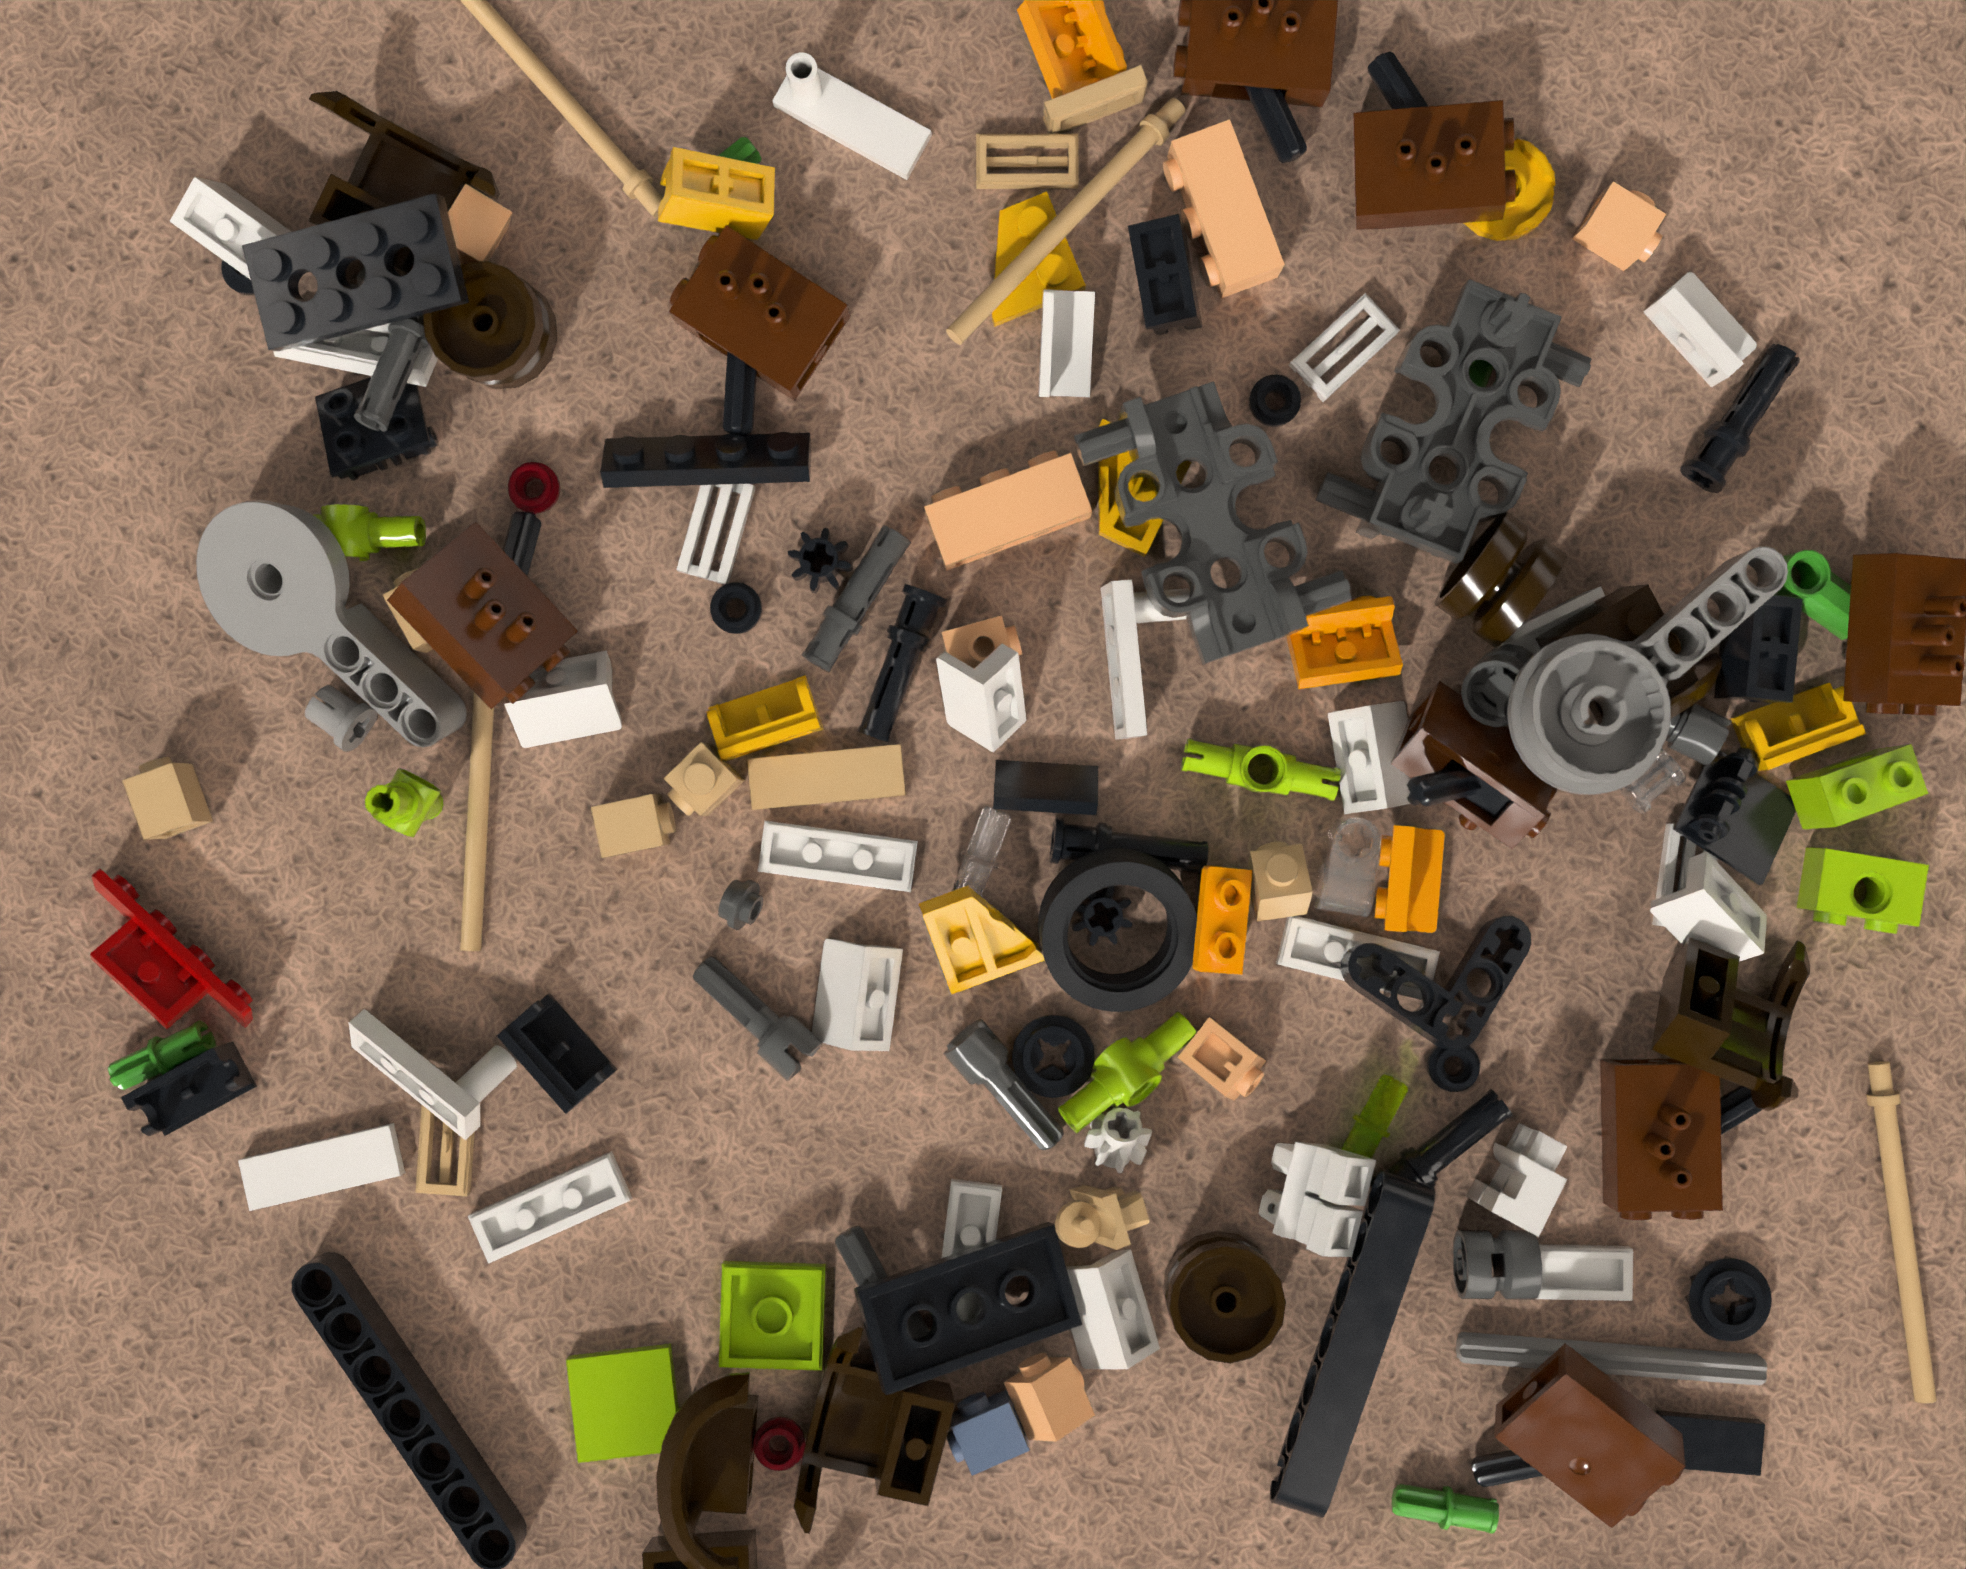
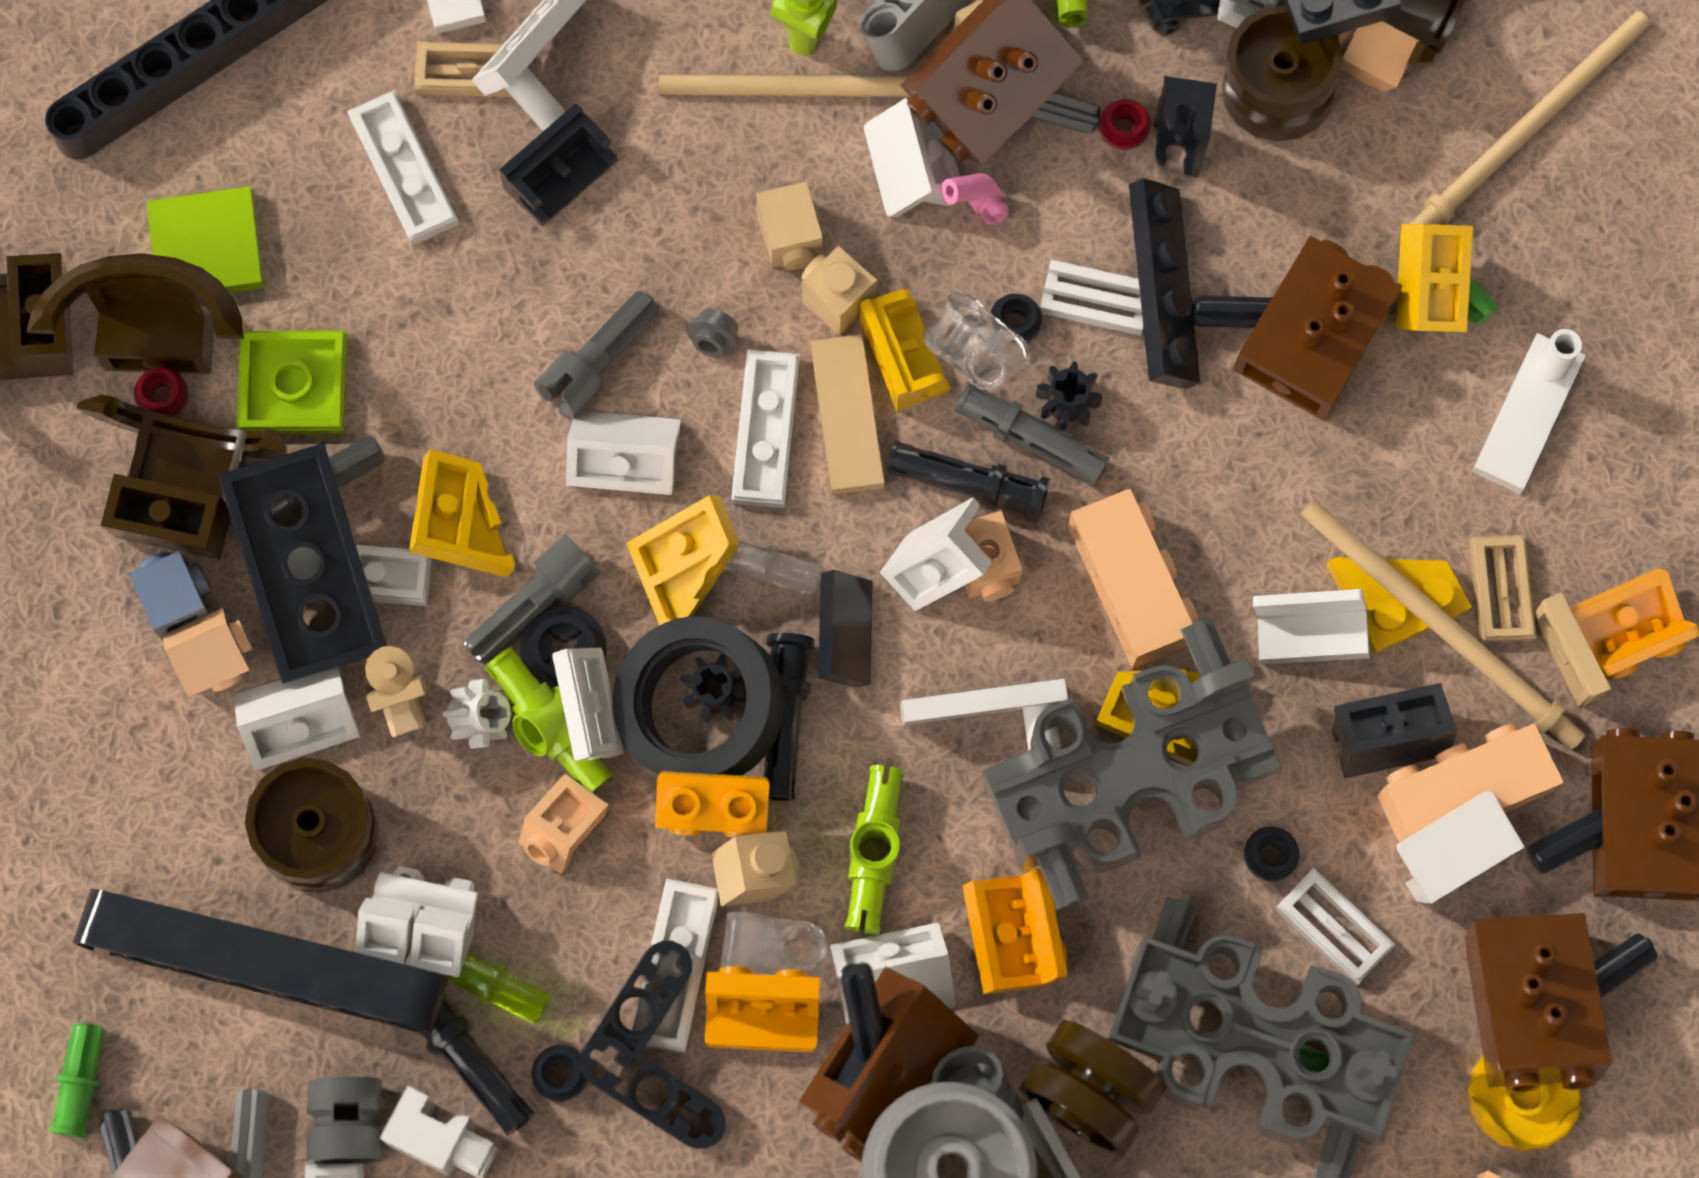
camera: 85 degrees right, 15 degrees down
none -> yellow wing [409,449,515,577]
none -> white tile [552,648,624,761]
none -> clear piece [923,291,1029,391]
none -> bright pink arm [941,173,1009,225]
none -> black hinge [1153,76,1217,177]
none -> white panel [1397,791,1524,904]

